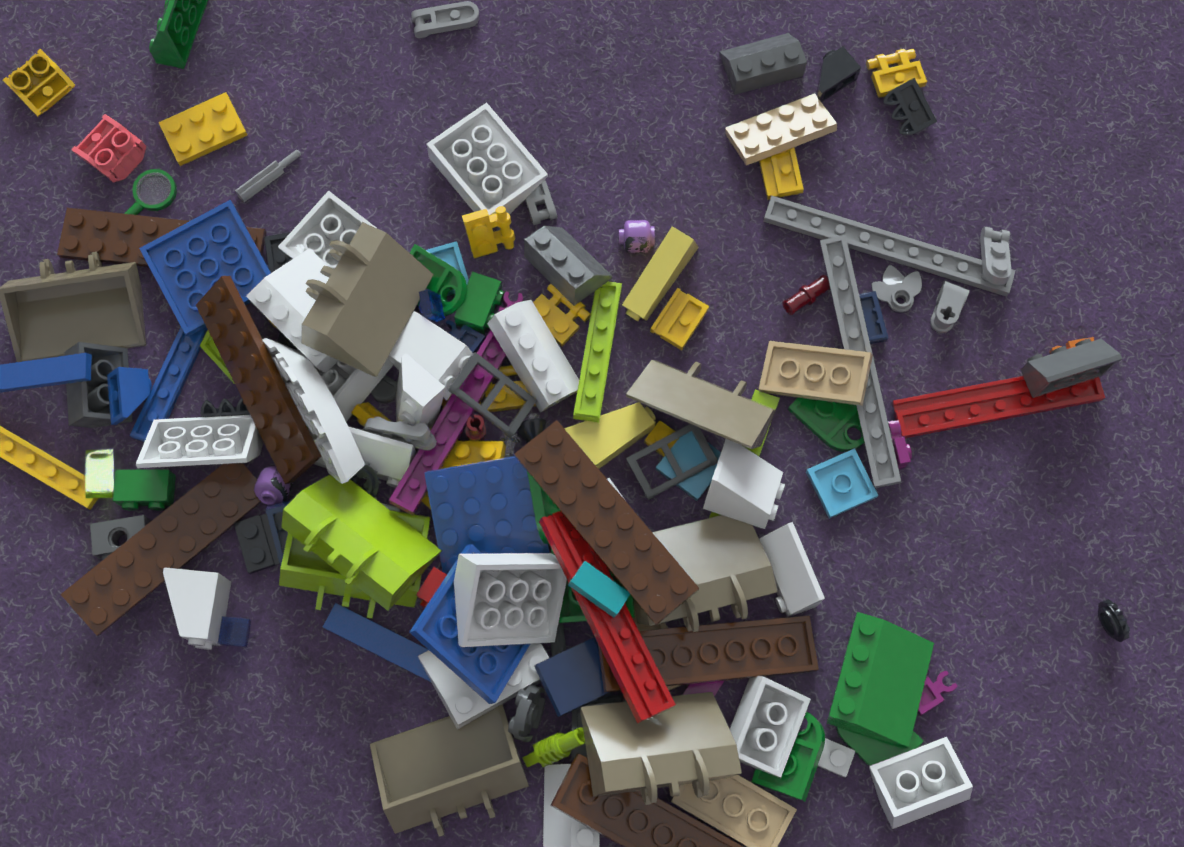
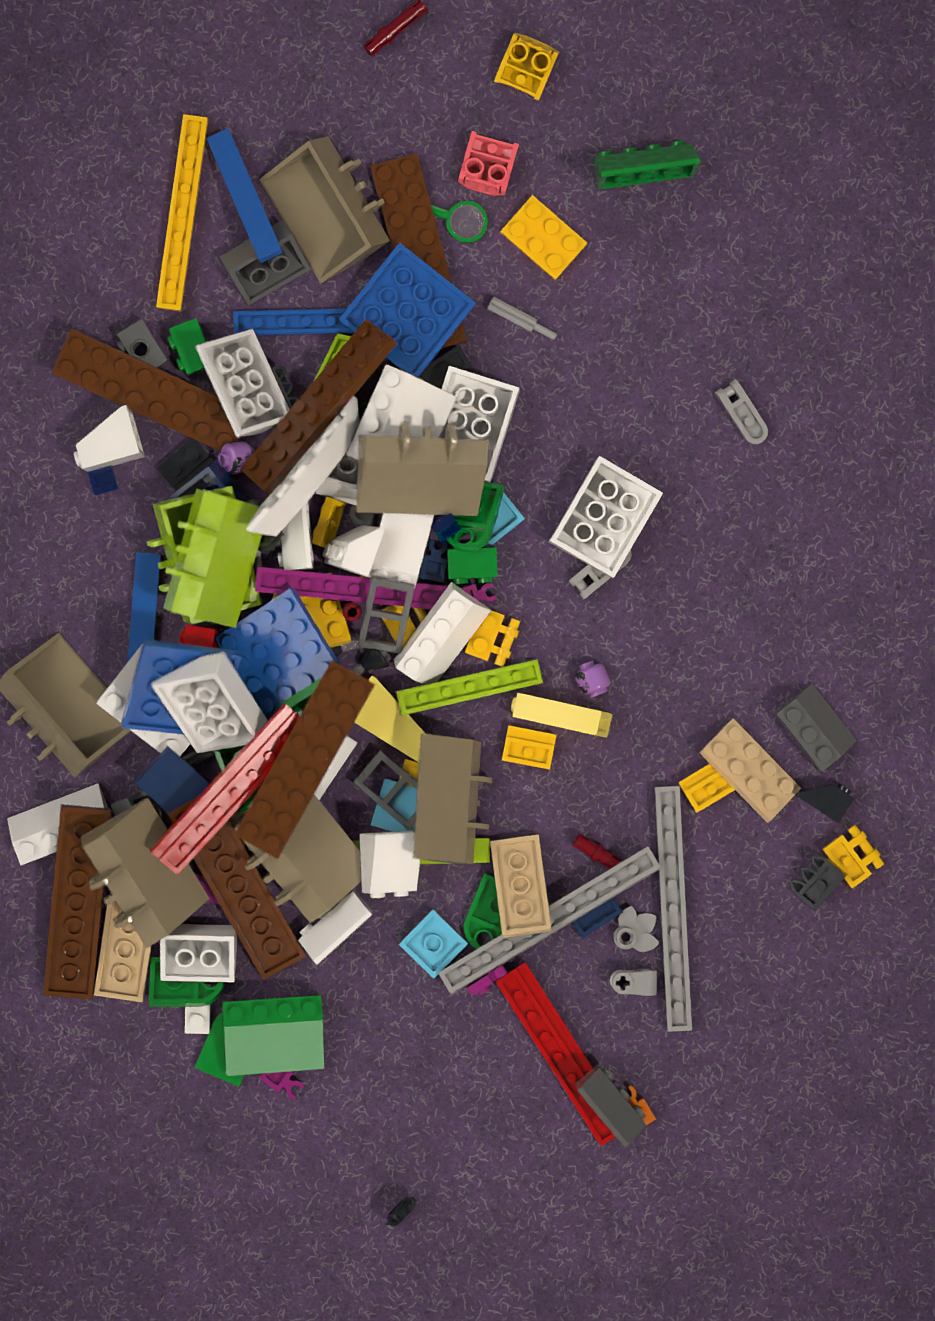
camera: 65 degrees right, 15 degrees up
clear neon green tile [85,449,114,498] -> none
blue slope [107,367,152,425] -> none
light grey plate [363,417,437,450] -> none
yellow plate [462,206,515,258] -> none
dark grey plate [508,685,545,742] -> none
lime hinge [523,727,585,767] -> none
dark grey slope [524,226,612,306] -> none
teal tile [568,561,630,618] -> none
white slope [869,737,973,829] -> none
light grey plate [980,226,1012,285] -> none

